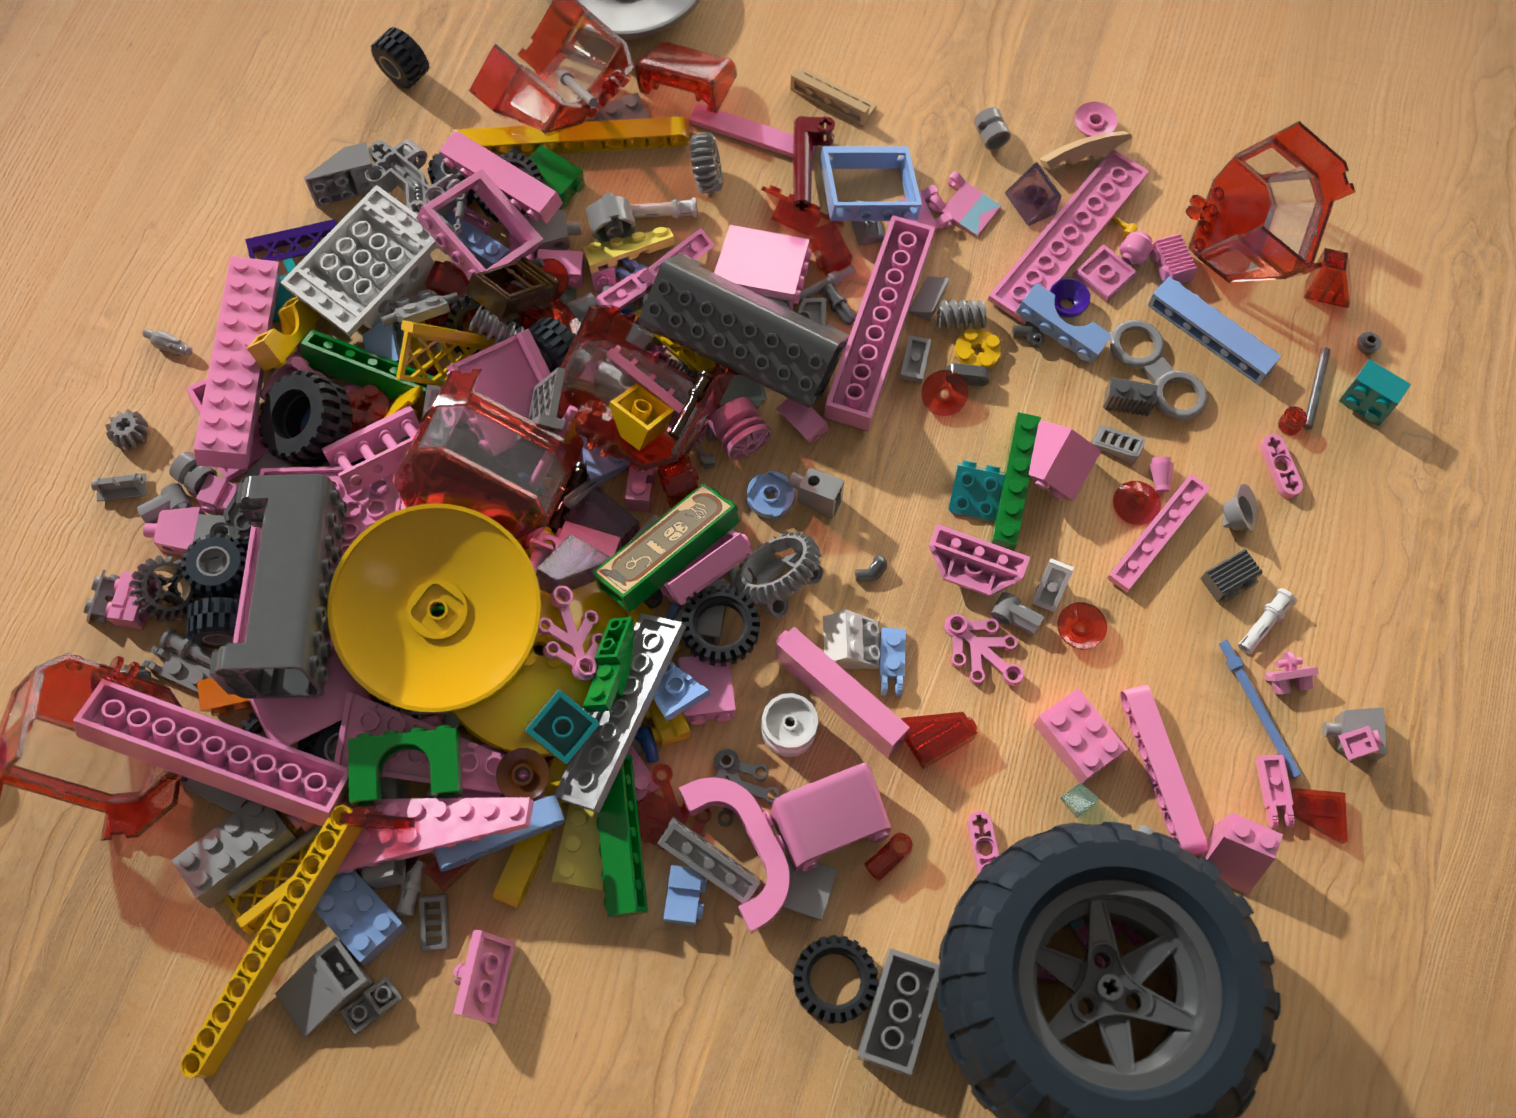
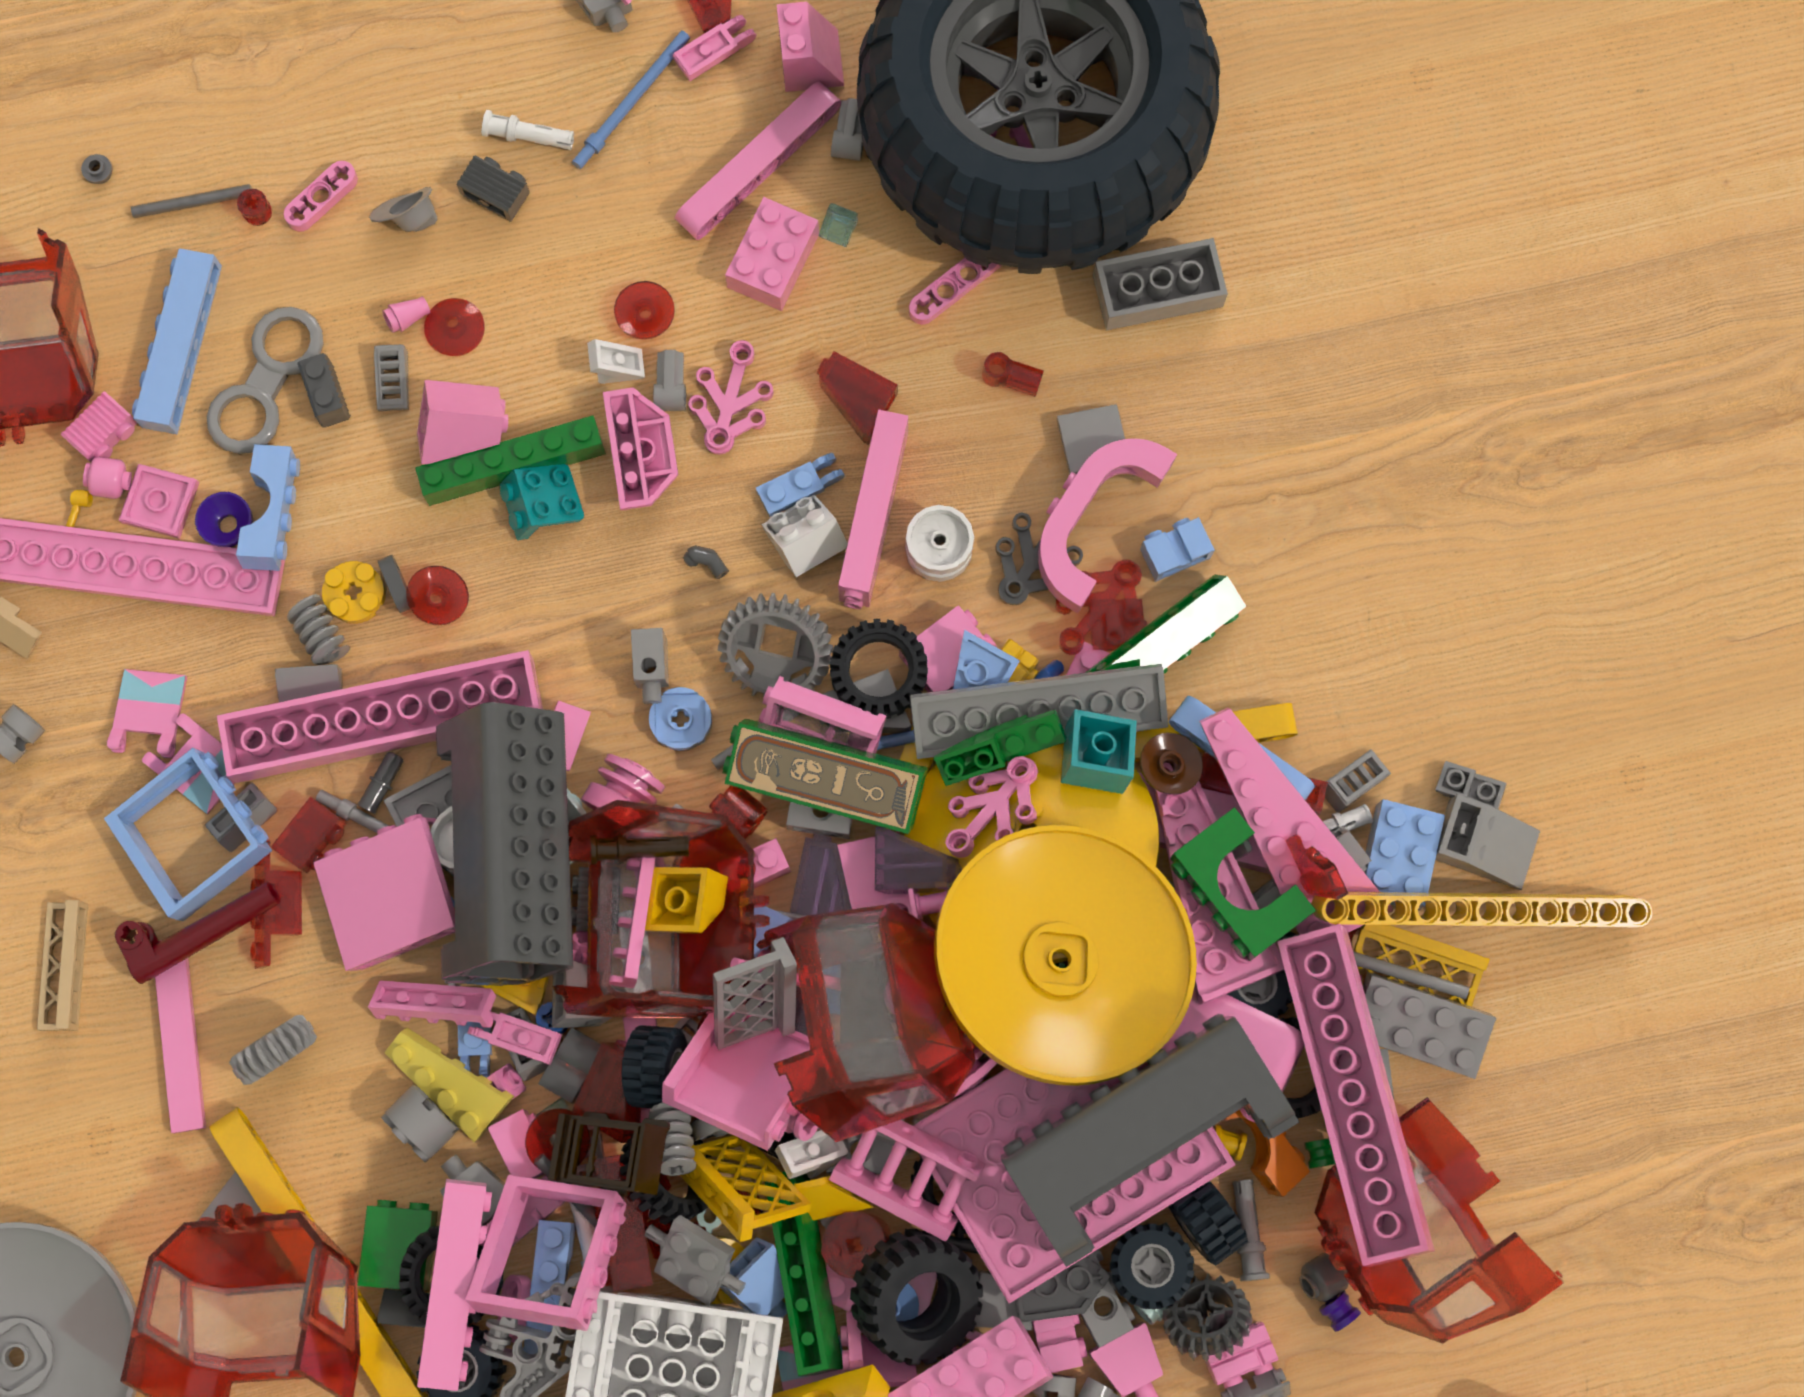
camera: 120 degrees left, 10 degrees up
light grey hinge [142,646,212,694] -> none
bright pink plate [453,930,516,1024] -> none
light yellow wing [552,804,604,892] -> none
light grey bar [557,69,598,107] -> none
white pin [630,197,697,219] -> none
clear red windscreen [634,42,737,114] -> none
light grey fence [658,817,760,904] -> none
bright pink windscreen [770,763,891,872] -> none
black tyre [793,935,878,1024] -> none
light grey plate [900,335,931,384] -> none
slope [1004,162,1062,226] -> none
dark grey arm [1012,326,1044,347] -> none
bright pink plate [1107,474,1211,593] -> none
bright pink hips [1264,652,1319,694] -> none
clear red slope [1304,248,1352,308] -> none
teal brick [1339,359,1411,426] -> none

